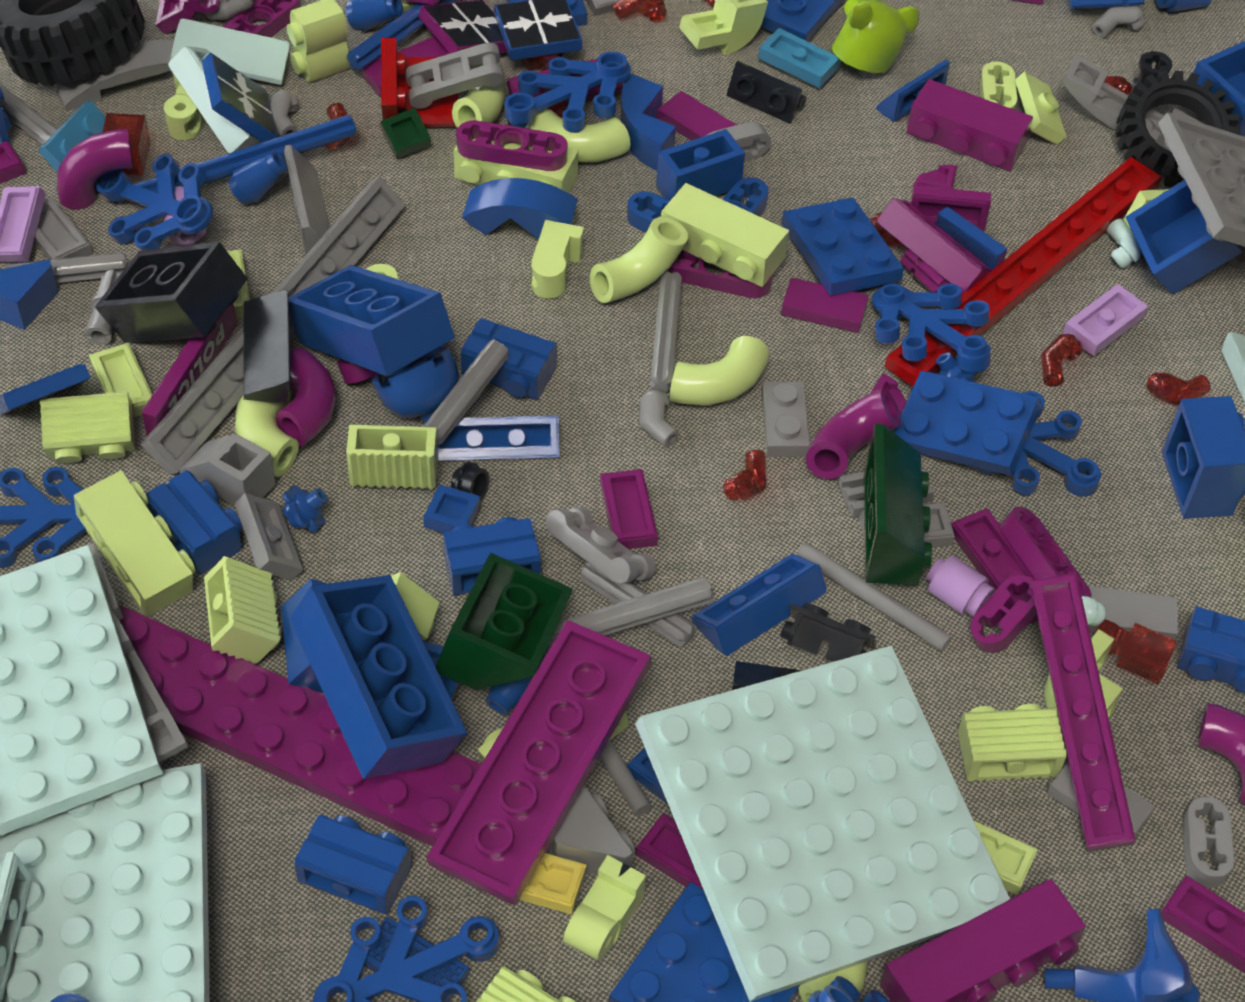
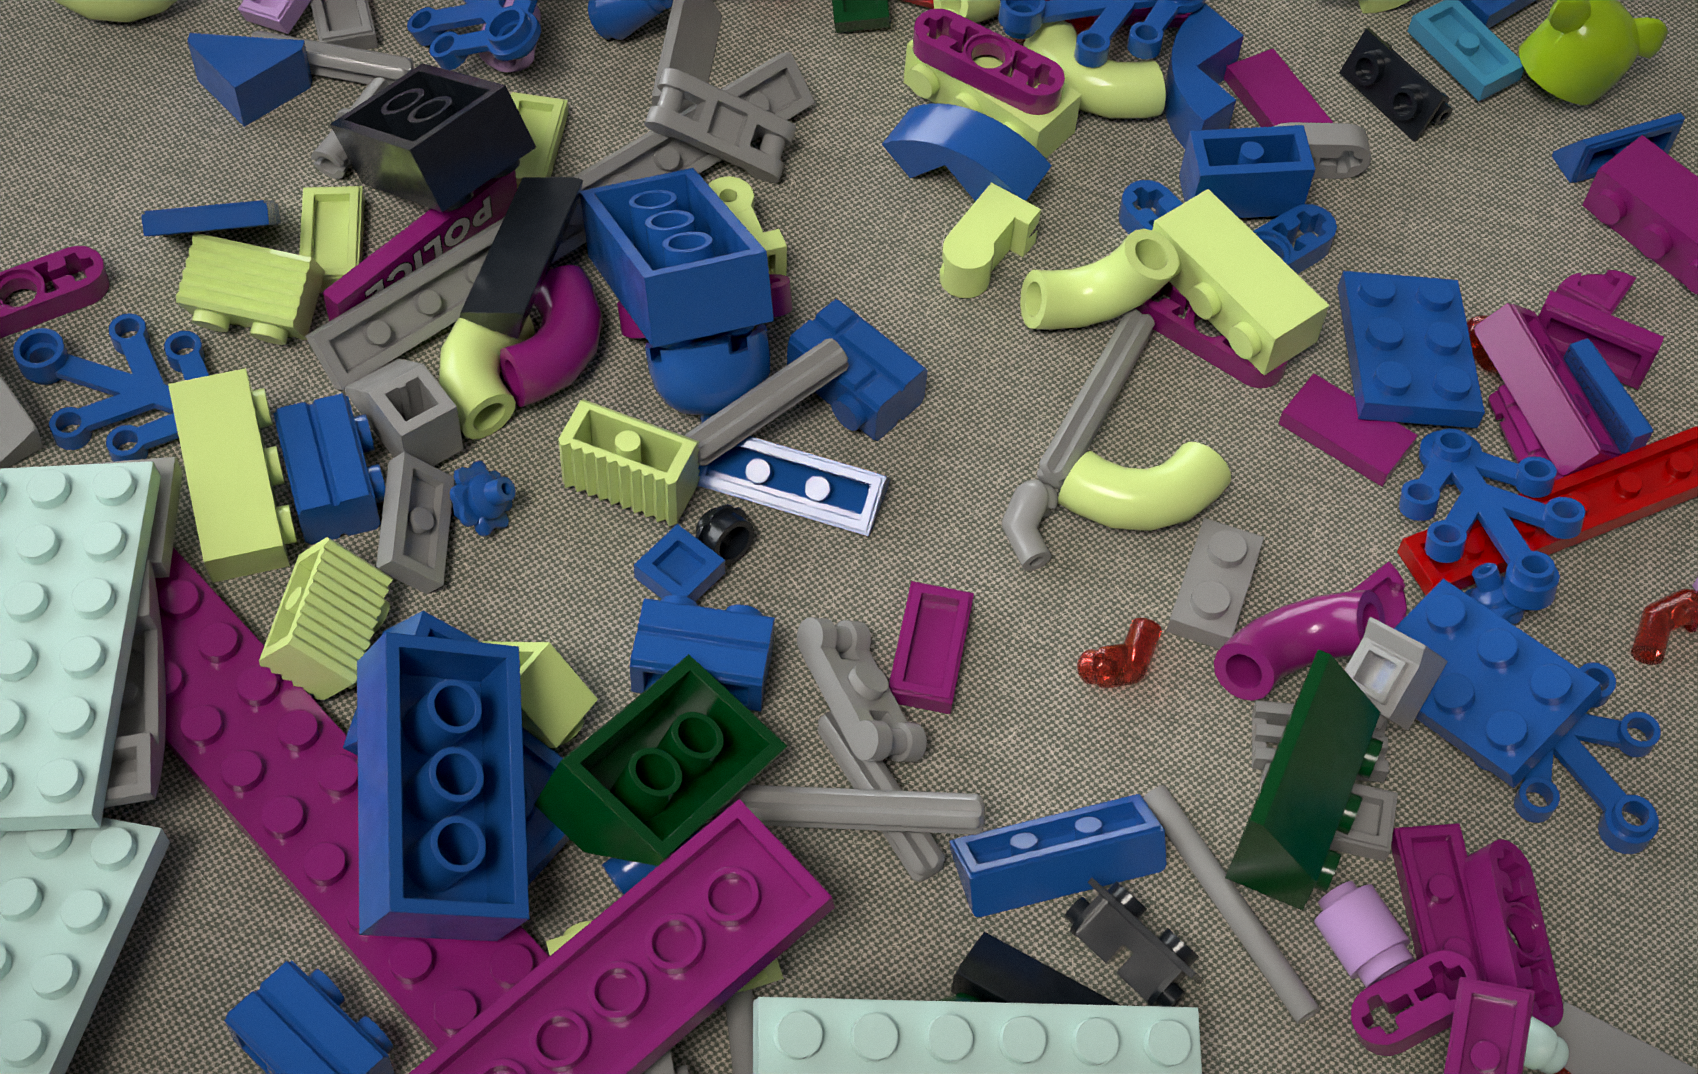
camera: 20 degrees right, 5 degrees up
none -> light grey plate [644,68,796,183]
none -> light grey window [1345,617,1448,730]

